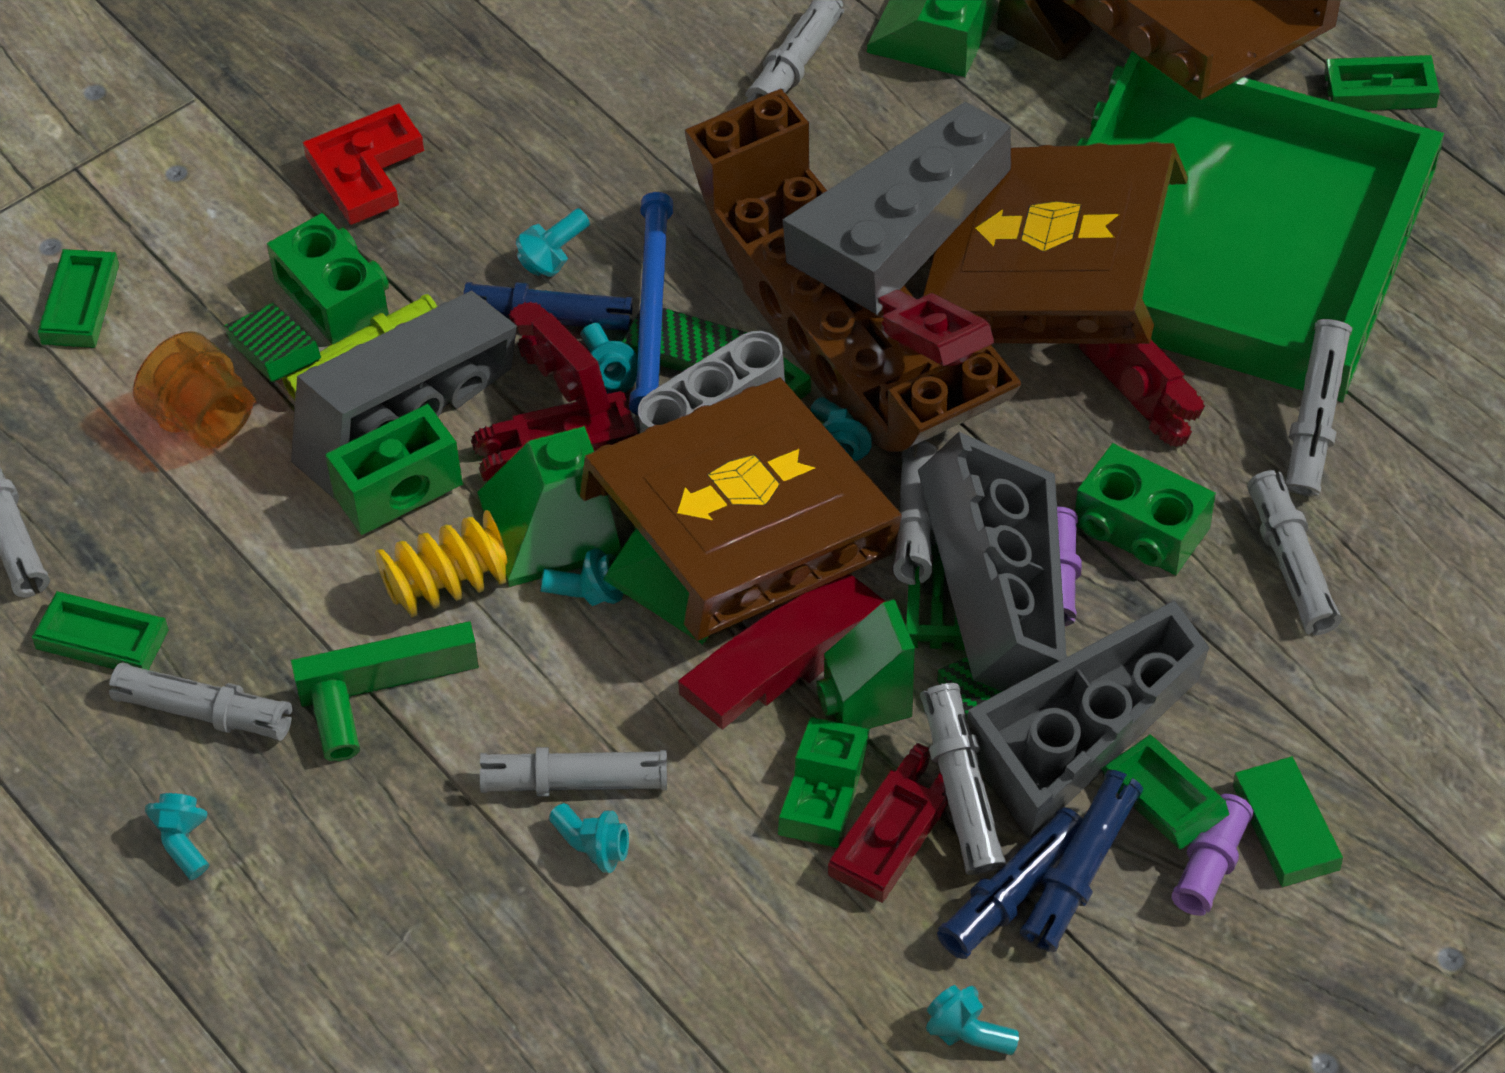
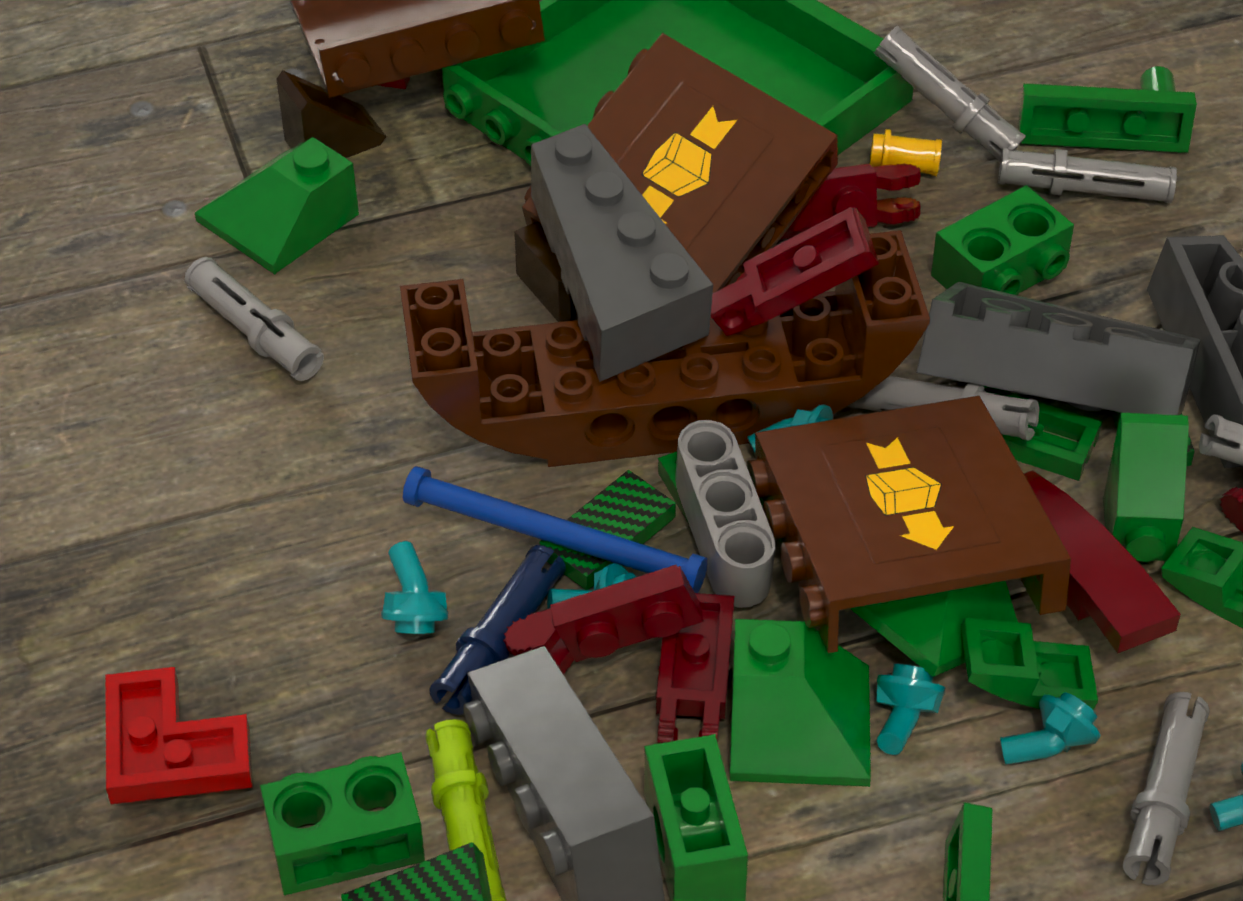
camera: 70 degrees left, 5 degrees down
yellow piece [375,510,507,617] -> none
none -> yellow pin [869,129,942,176]
none -> green slope [961,617,1098,711]
none -> teal plate [1000,692,1101,765]
none -> green piece [1018,66,1197,153]

